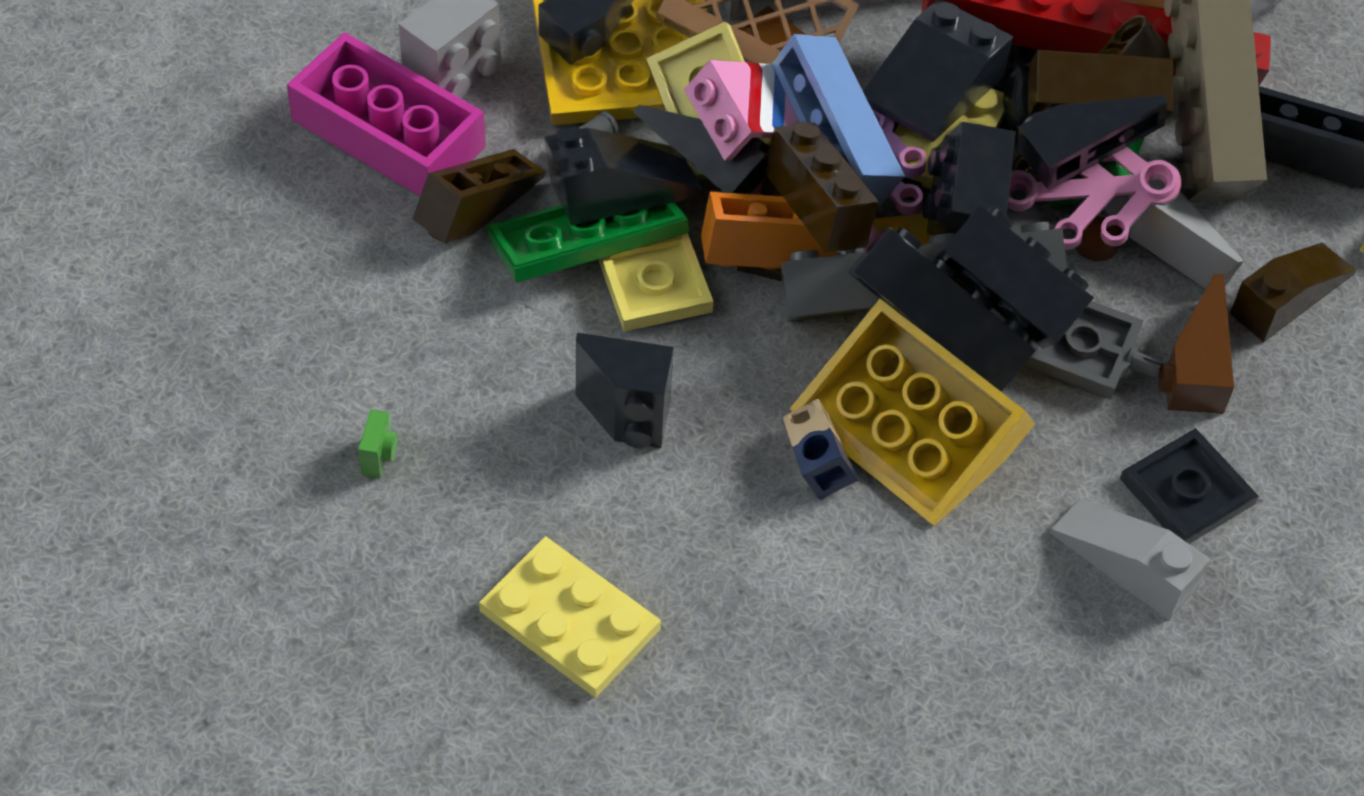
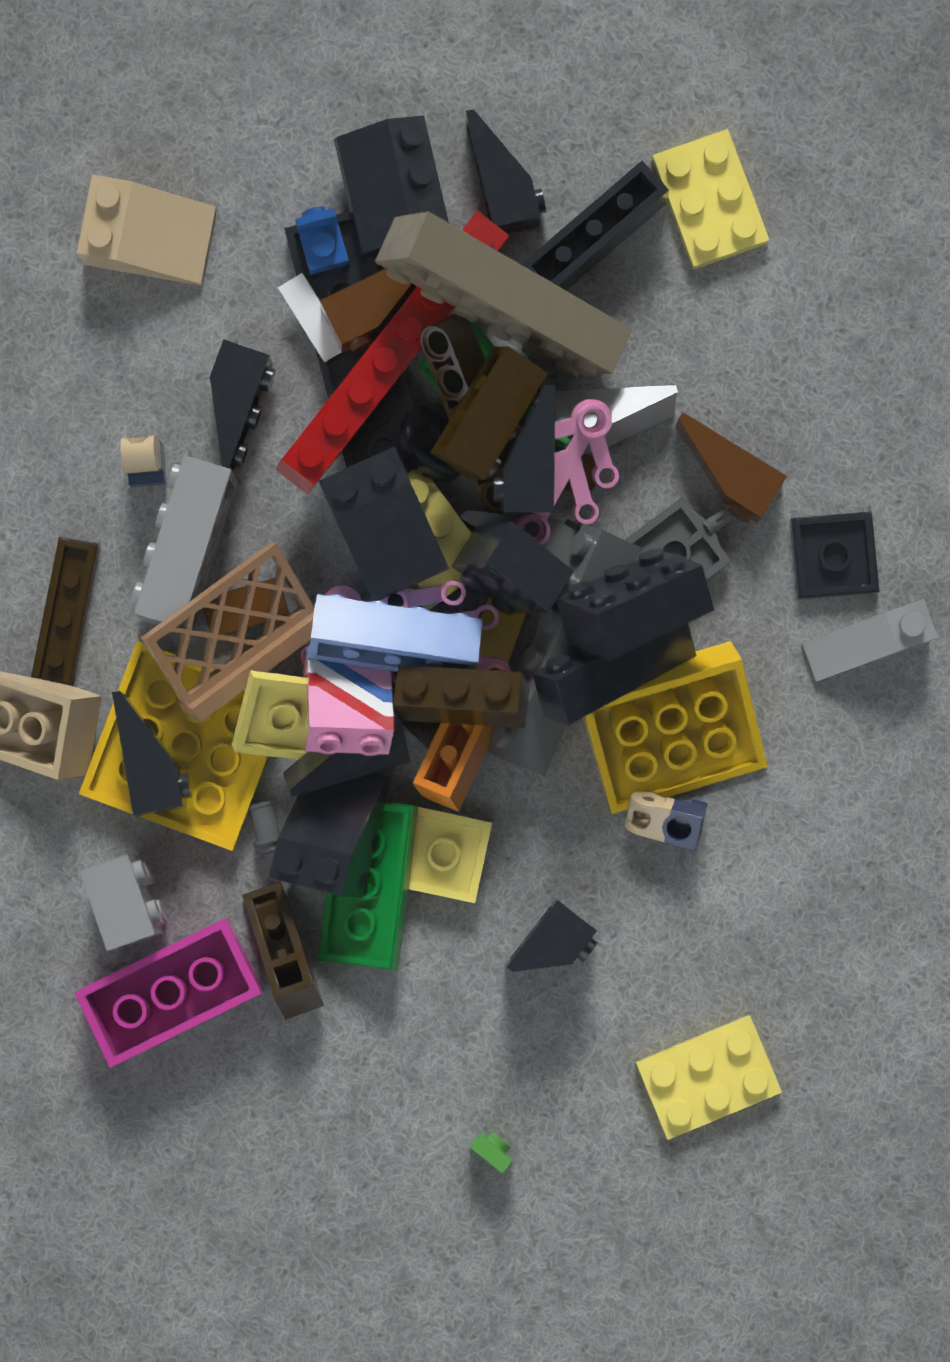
camera: 60 degrees left, 30 degrees up
dark brown slope [1230,242,1356,343] -> none
none -> black slope [466,109,546,234]

